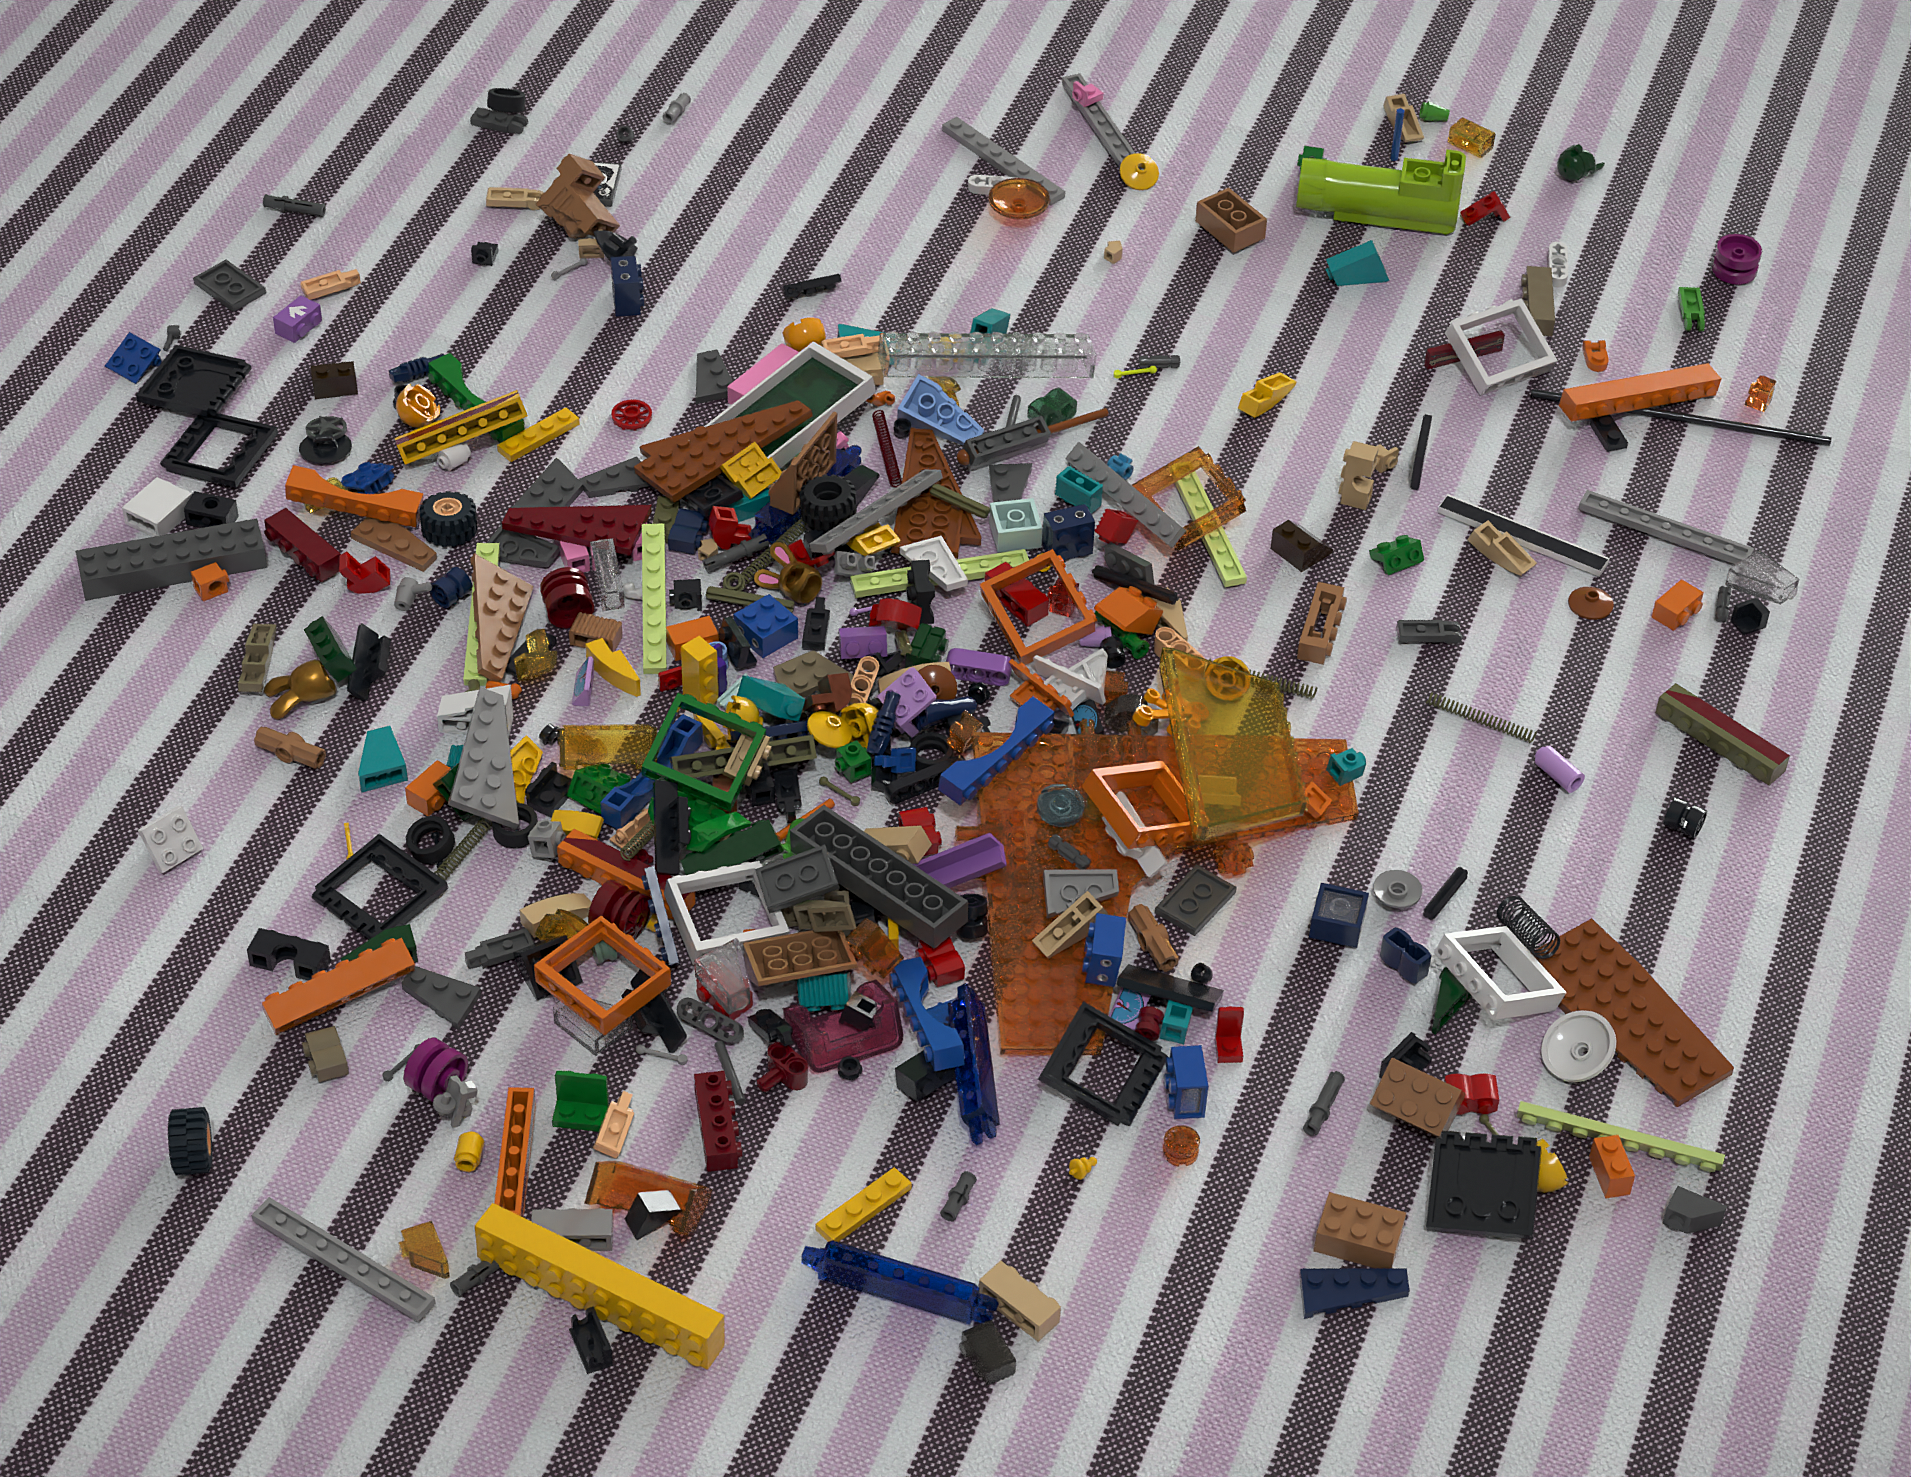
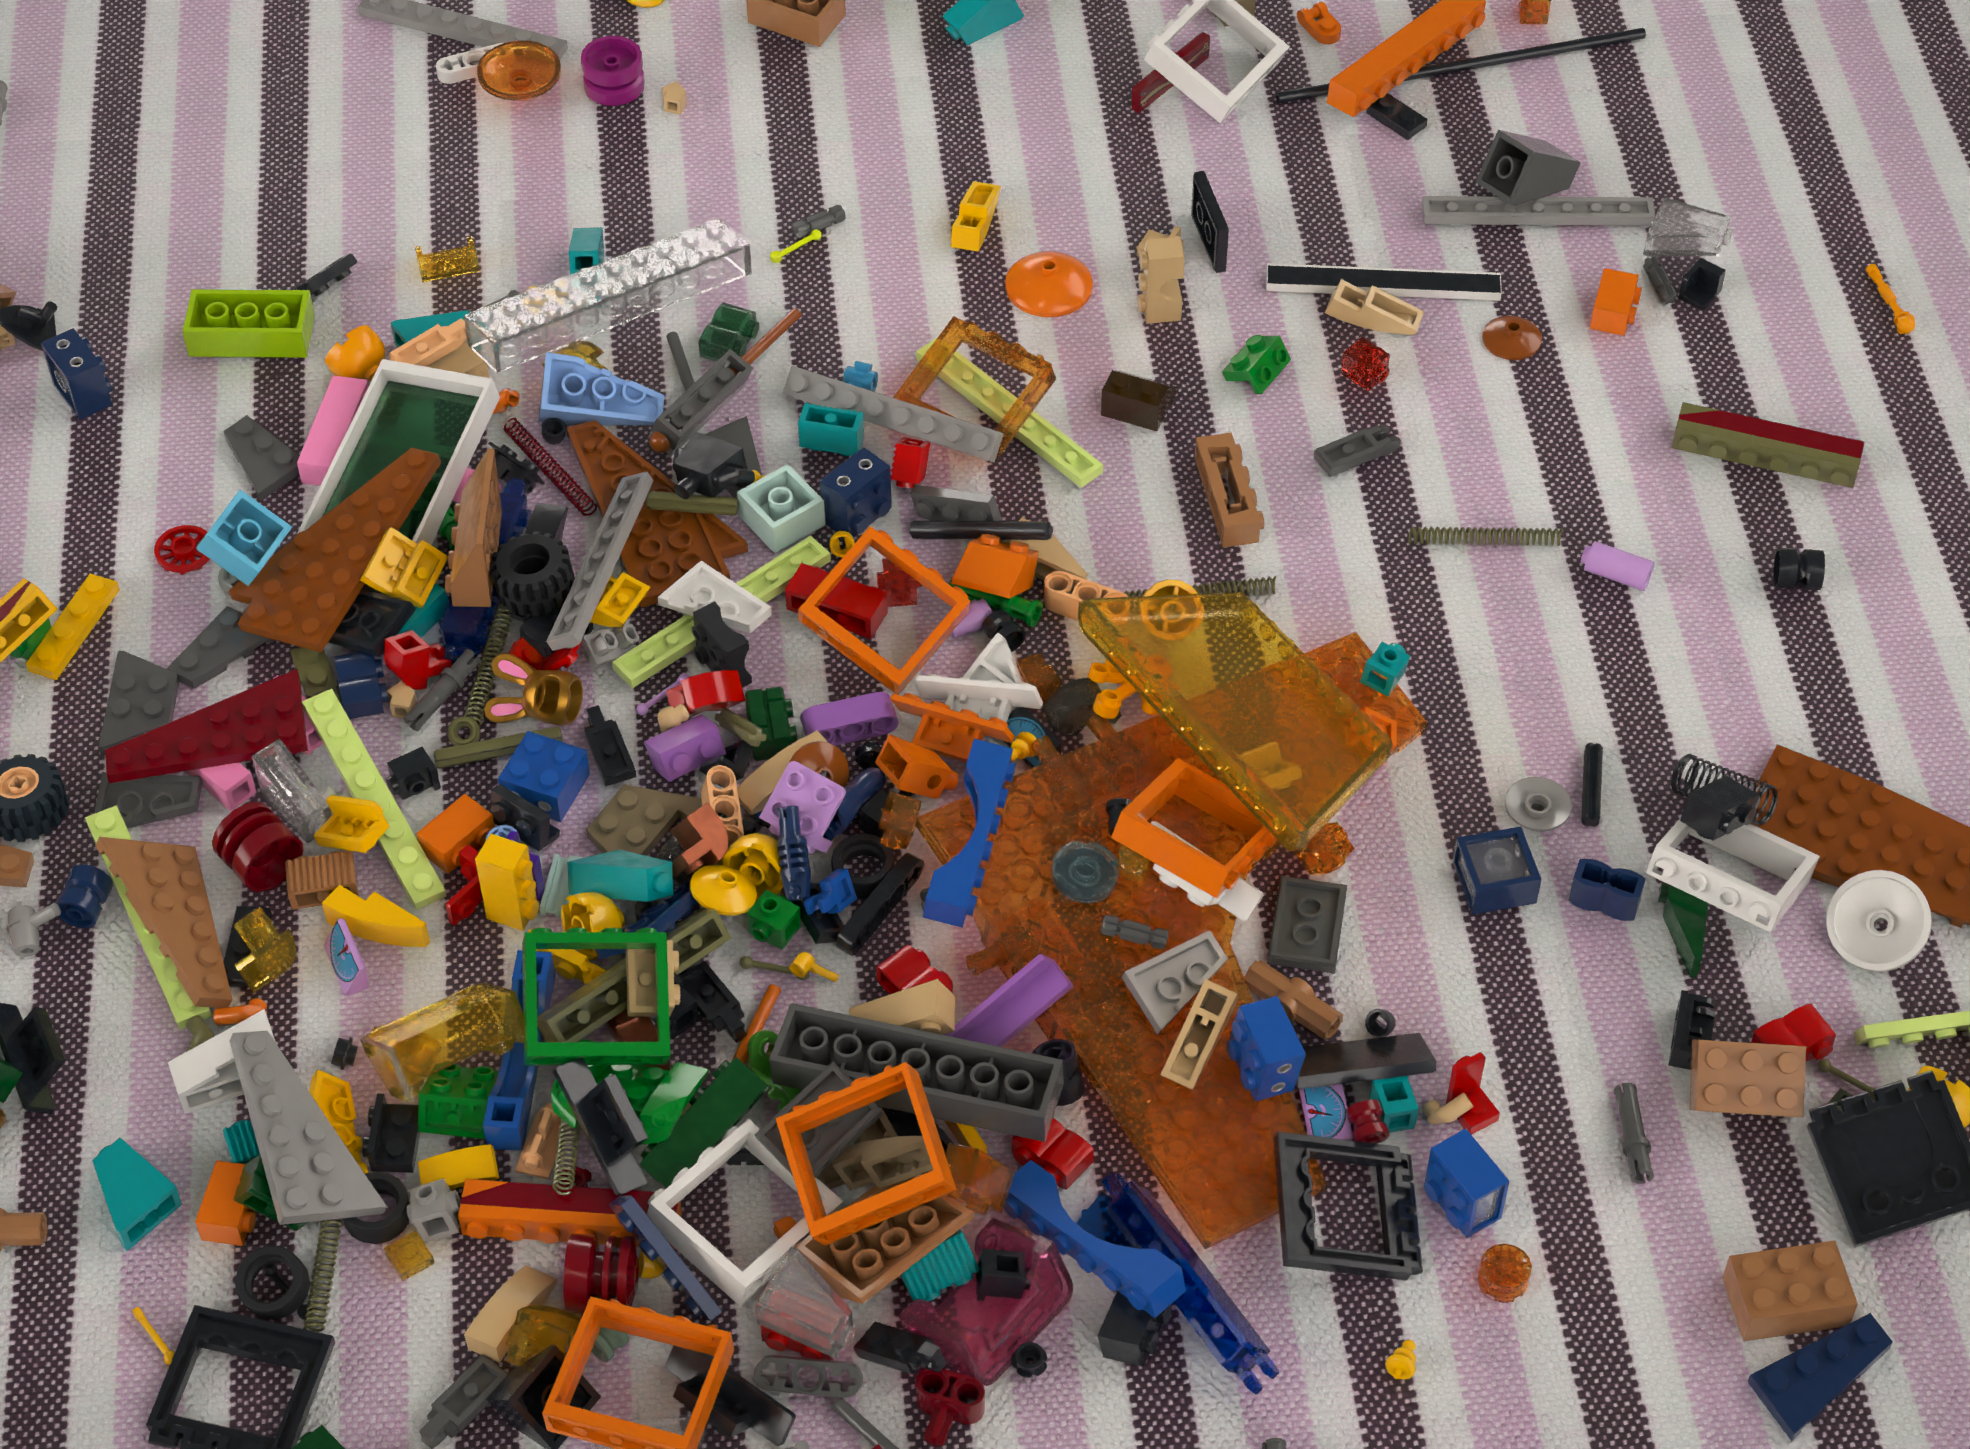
camera: 25 degrees left, 5 degrees up
none -> lime brick [182,289,315,358]
none -> medium azure piece [196,489,292,594]
none -> yellow bracket [313,795,390,853]
none -> clear yellow plate [384,1230,435,1281]
none -> clear yellow hinge [415,236,480,283]
none -> black hinge [488,442,545,494]
none -> magenta wheel [581,36,645,106]
none -> tan arm [657,704,689,733]
none -> black torso [673,432,765,499]
none -> orange window [775,1062,957,1246]
none -> yellow hand [789,952,839,982]
none -> orange torso [875,734,958,799]
none -> orange dish [1005,251,1093,317]
none -> yellow hair [1011,731,1039,761]
none -> clear red brick [1341,337,1390,391]
none -> tan arm [1422,1092,1474,1125]
none -> dark grey slope [1475,130,1581,206]
none -> black brick [1680,775,1759,841]
none -> light orange piece [1865,264,1915,334]

